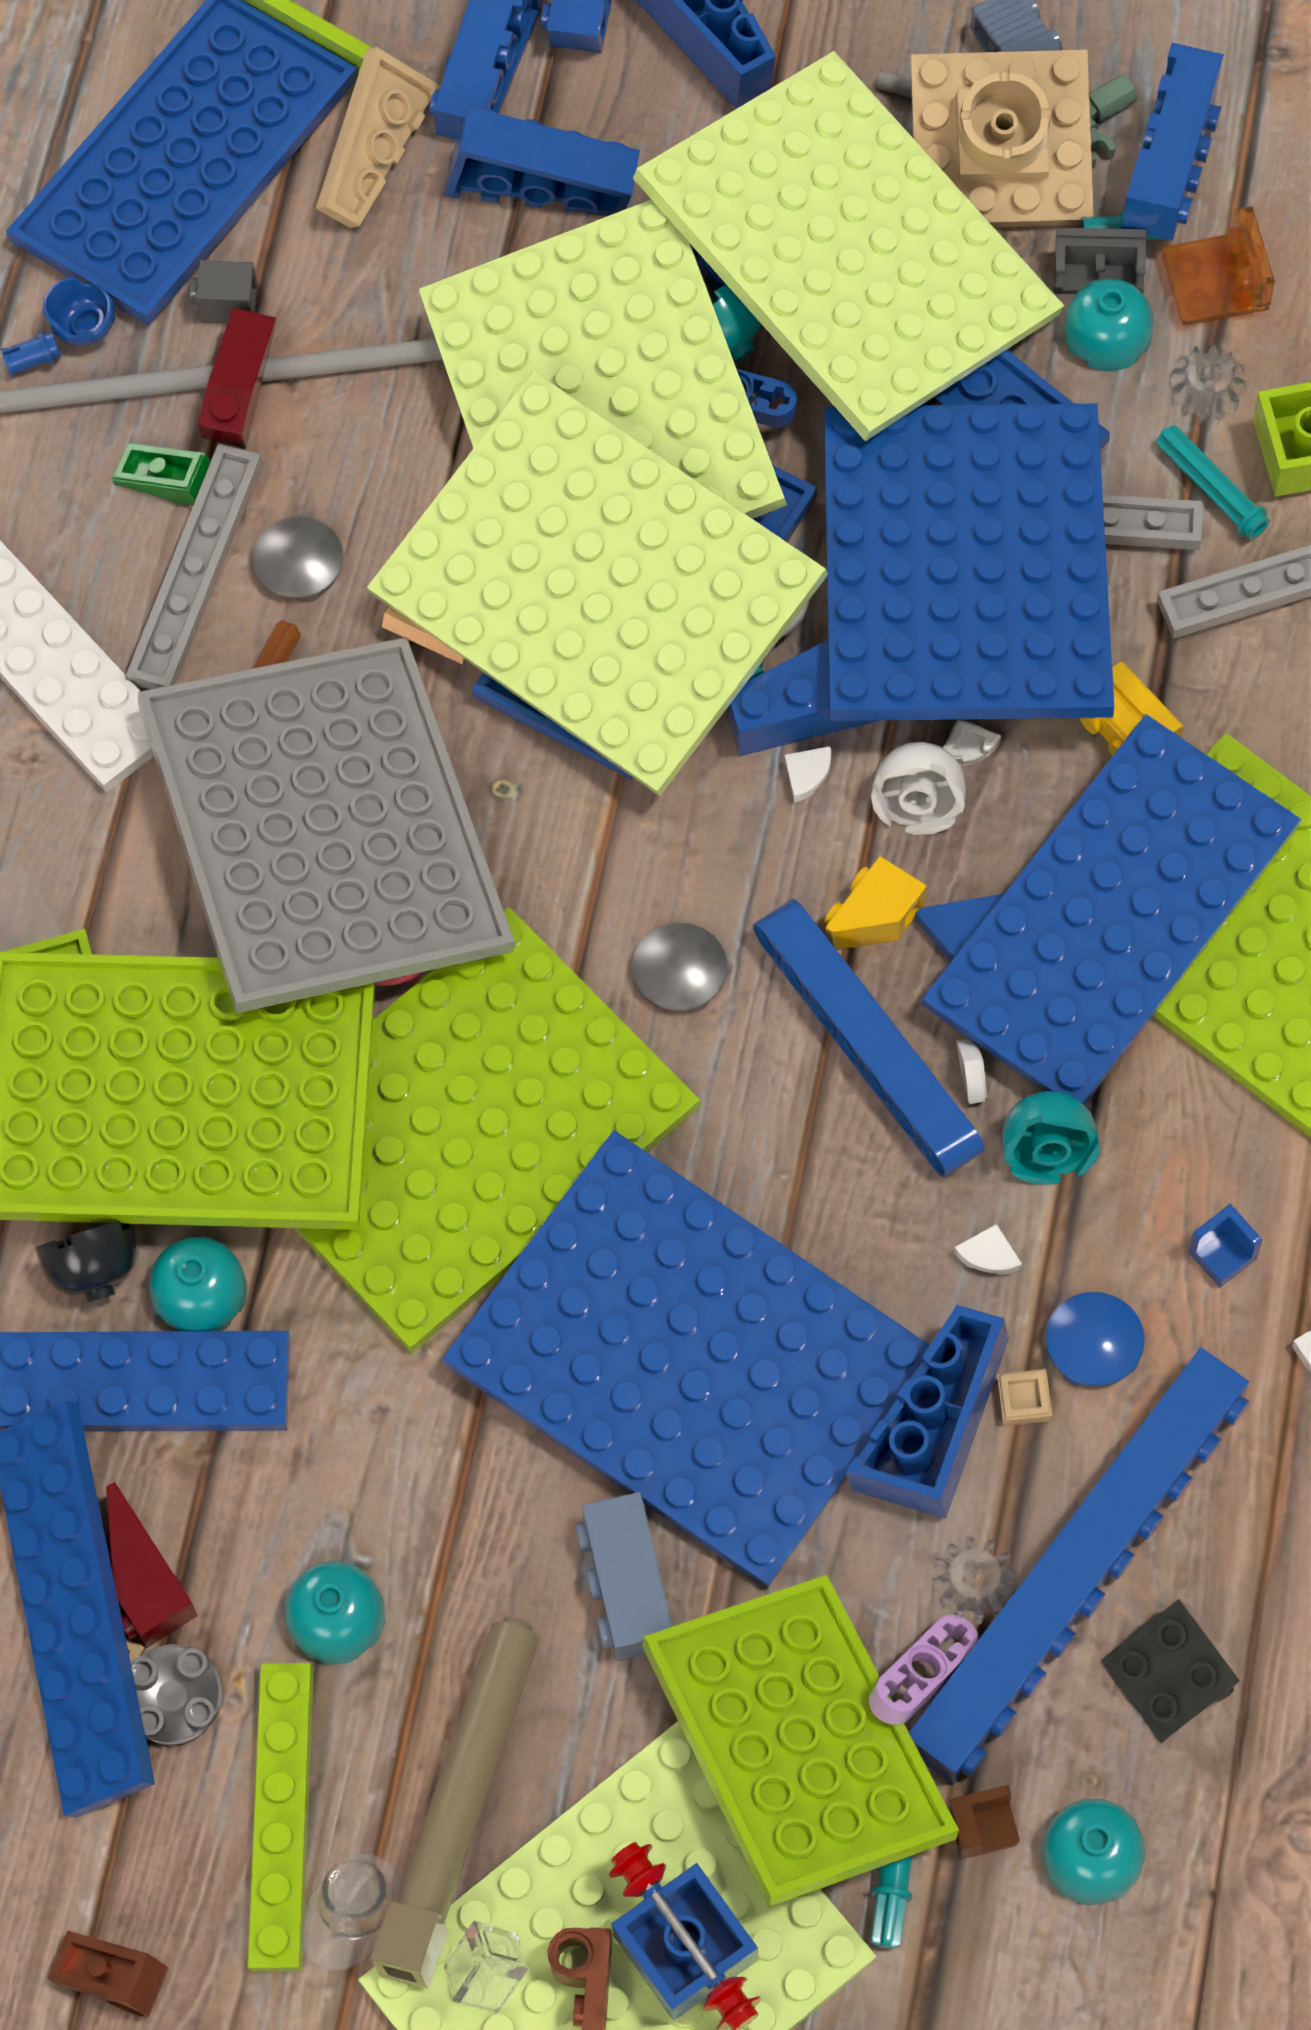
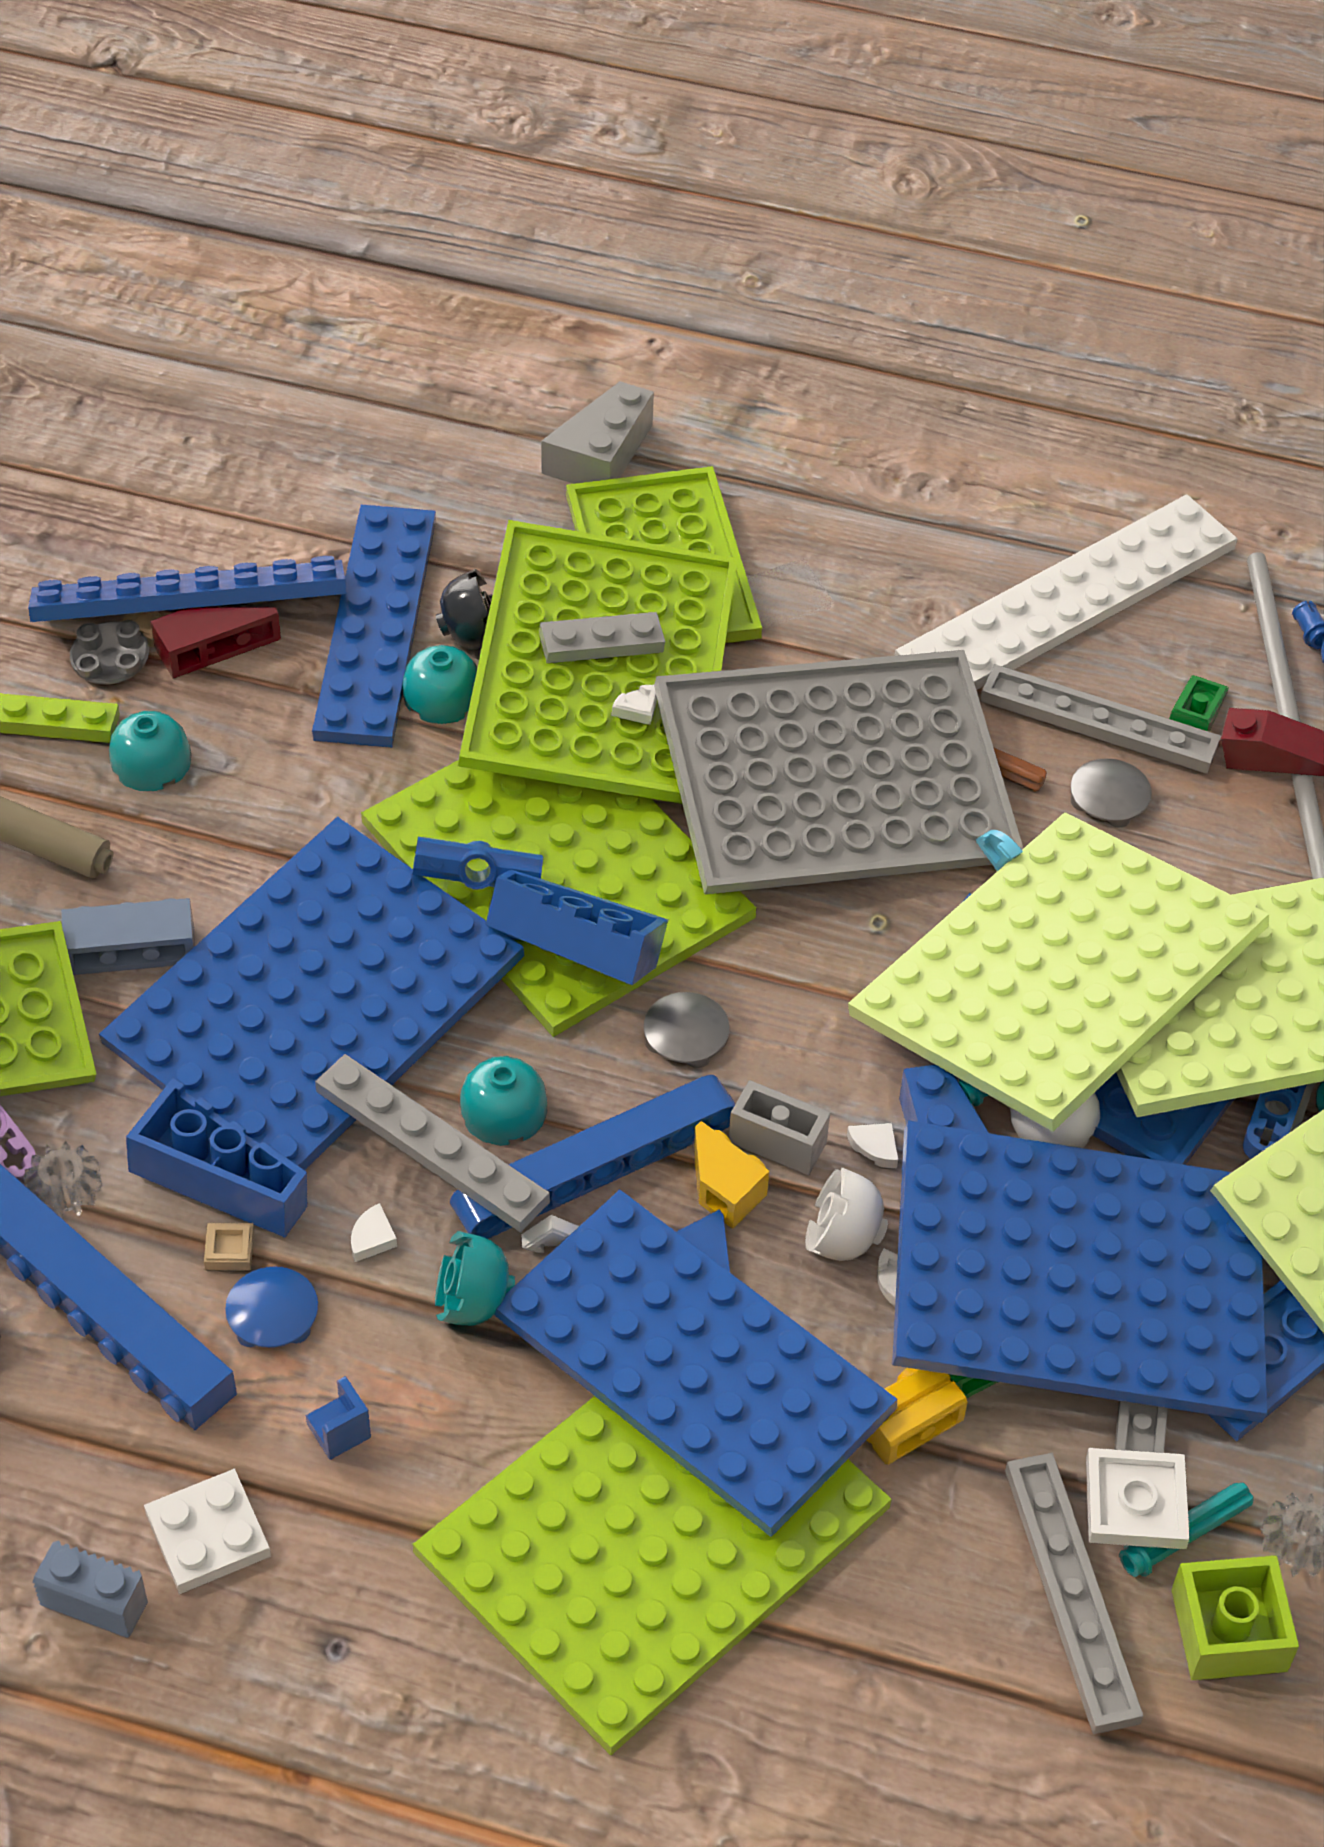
camera: 90 degrees right, 15 degrees down
none -> light grey plate [315,1054,550,1232]
none -> blue piece [412,836,543,889]
none -> teal cylinder [460,1056,547,1146]
none -> blue wedge [486,869,669,985]
none -> light grey plate [539,612,665,663]
none -> white tile [611,685,657,725]
none -> light grey brick [729,1080,830,1175]
none -> medium azure tile [976,830,1023,871]
none -> white plate [1086,1448,1189,1549]

